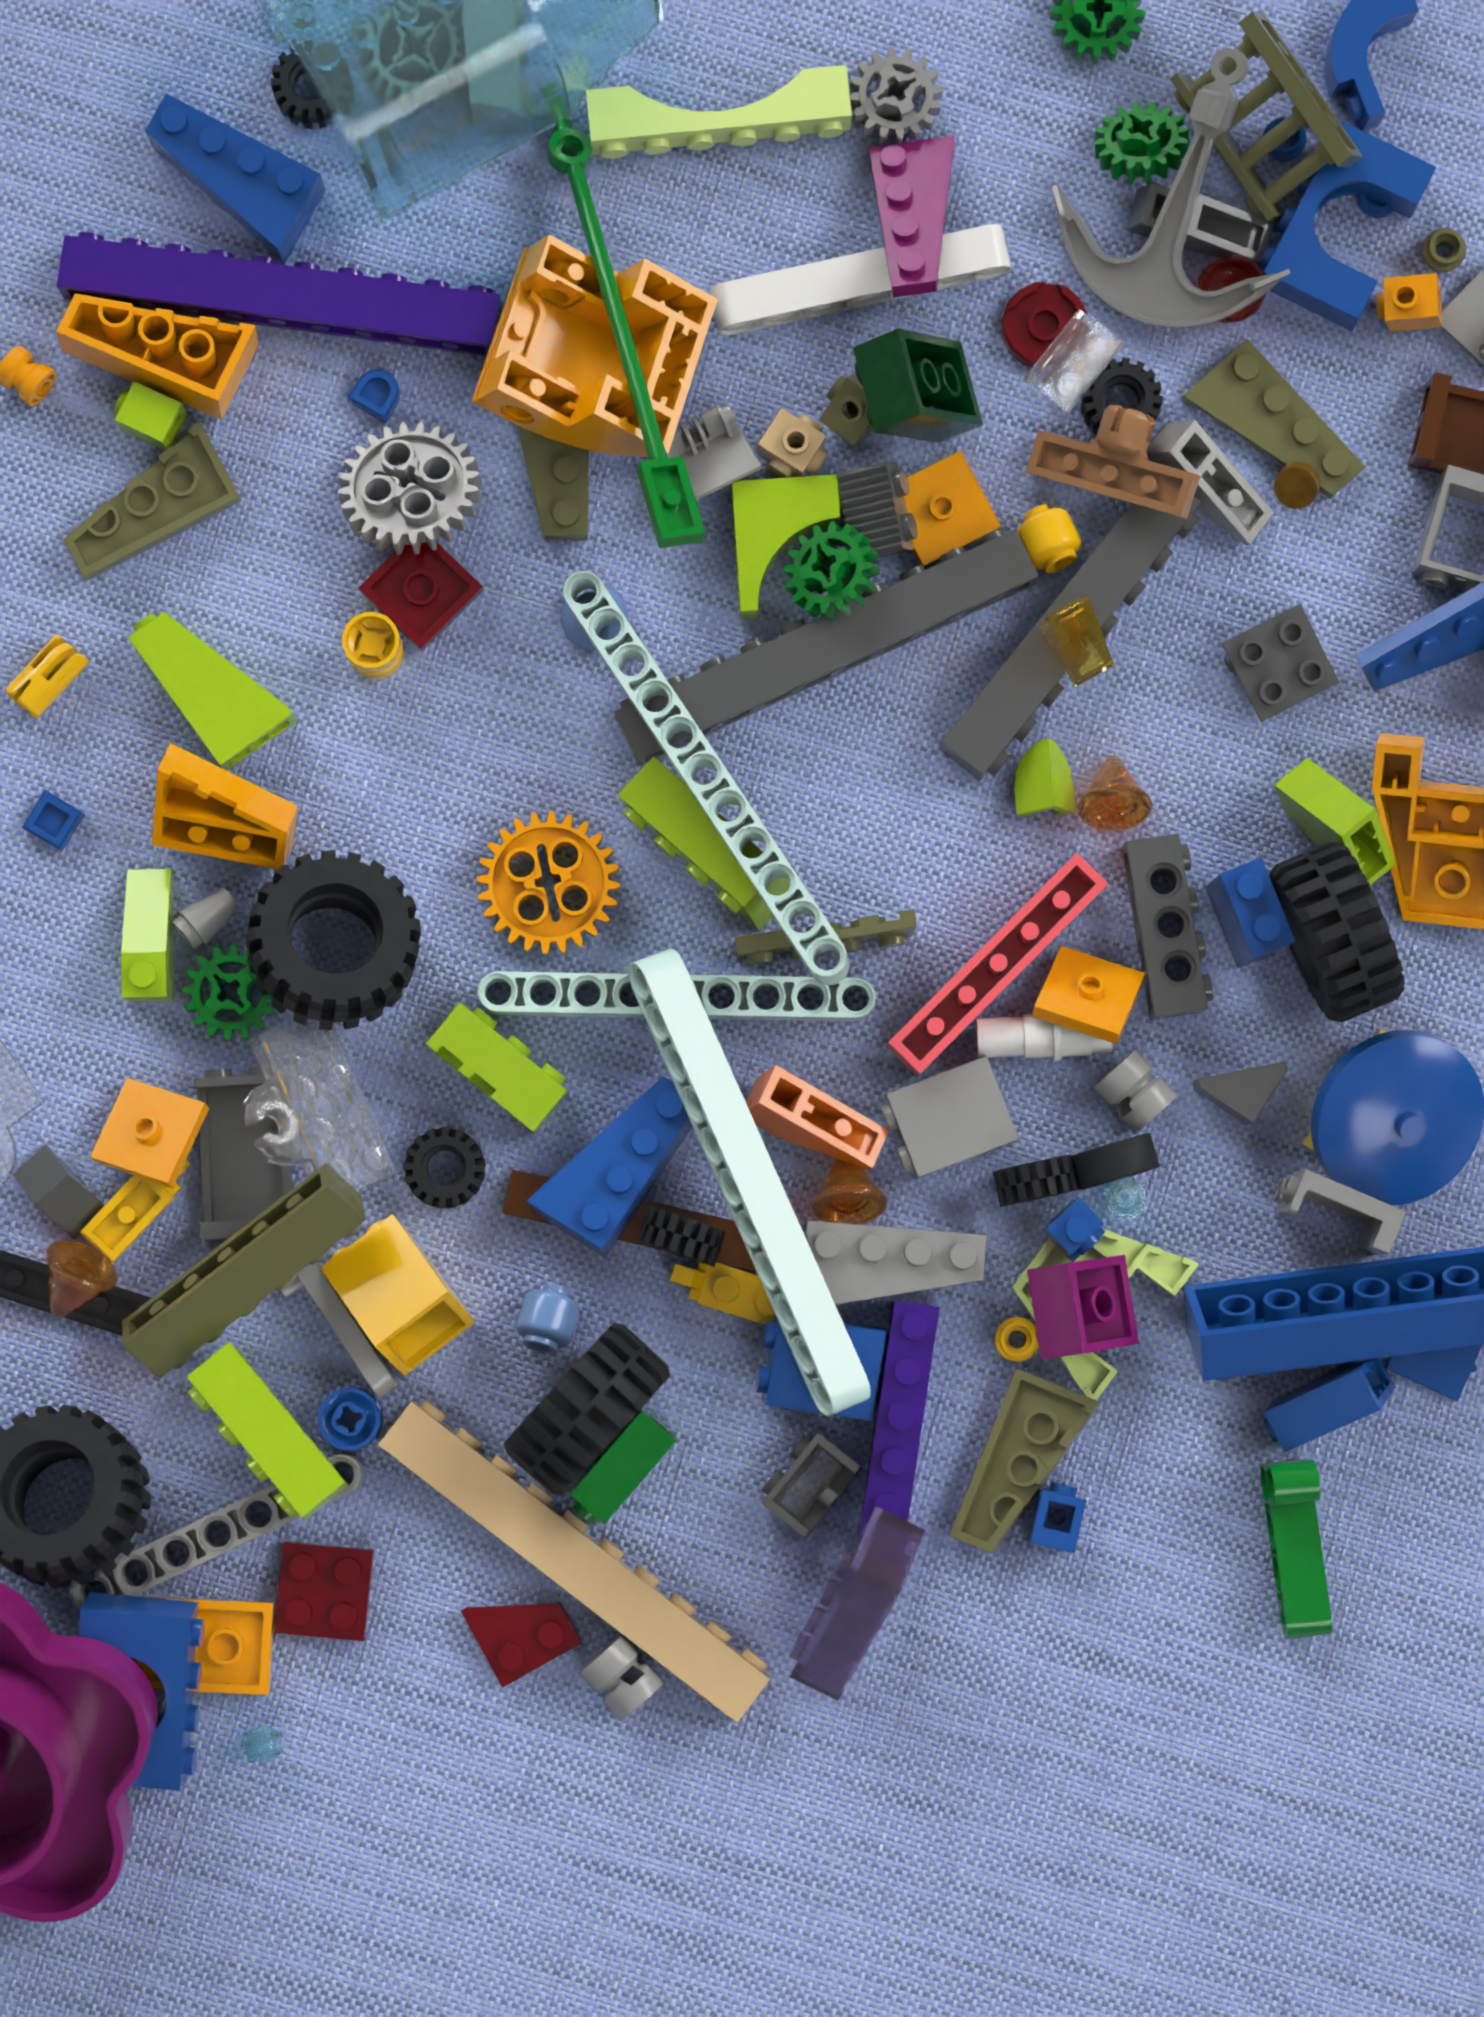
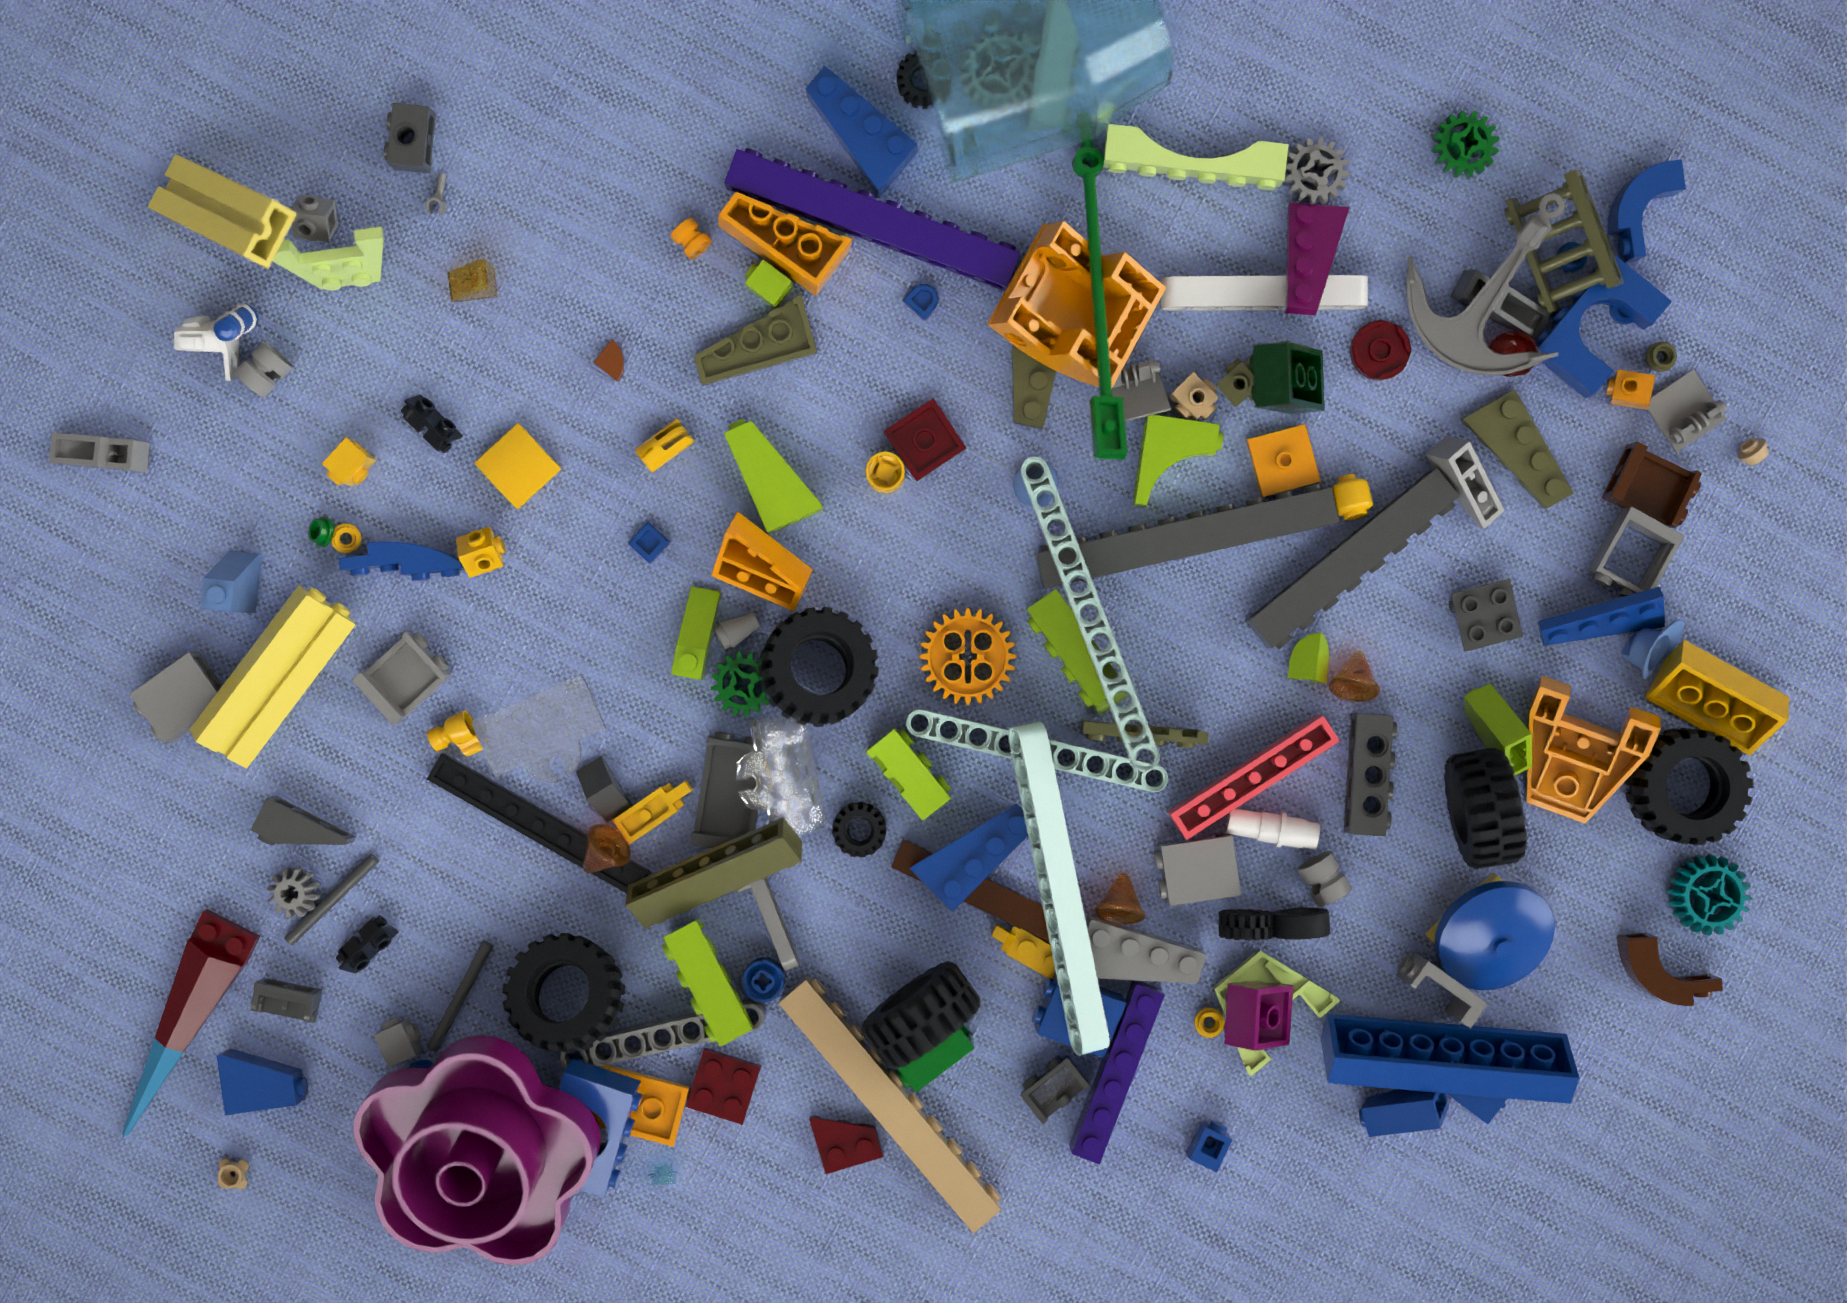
camera: 20 degrees right, 5 degrees up
light orange plate [90,1078,210,1188] -> none
yellow slope [320,1214,476,1376] -> none
light grey gear [337,421,482,555] -> none
medium blue head [516,1284,580,1354] -> none
light grey wheel [578,1634,664,1721] -> none
black tyre [638,1206,726,1267] -> none
orange slope [746,1065,889,1170] -> none
green gear [783,521,880,620] -> none
clear purple wedge [789,1505,925,1701] -> none
dark grey brick [836,461,918,559] -> none
olive wing [949,1368,1101,1554] -> none
clear brick [1024,309,1124,414] -> none
medium nougat plate [1026,405,1200,519] -> none
light orange plate [1032,946,1145,1044] -> none
clear yellow slope [1041,595,1114,686] -> none
blue brick [1042,1197,1105,1262] -> none
black tyre [1080,357,1163,435] -> none
green gear [1094,102,1189,184] -> none
clear light blue plate [1103,1176,1148,1219] -> none
dark grey slope [1193,1062,1288,1125] -> none
blue brick [1205,858,1295,969] -> none
green beam [1260,1458,1332,1640] -> none
pearl gold tile [1274,462,1320,509] -> none

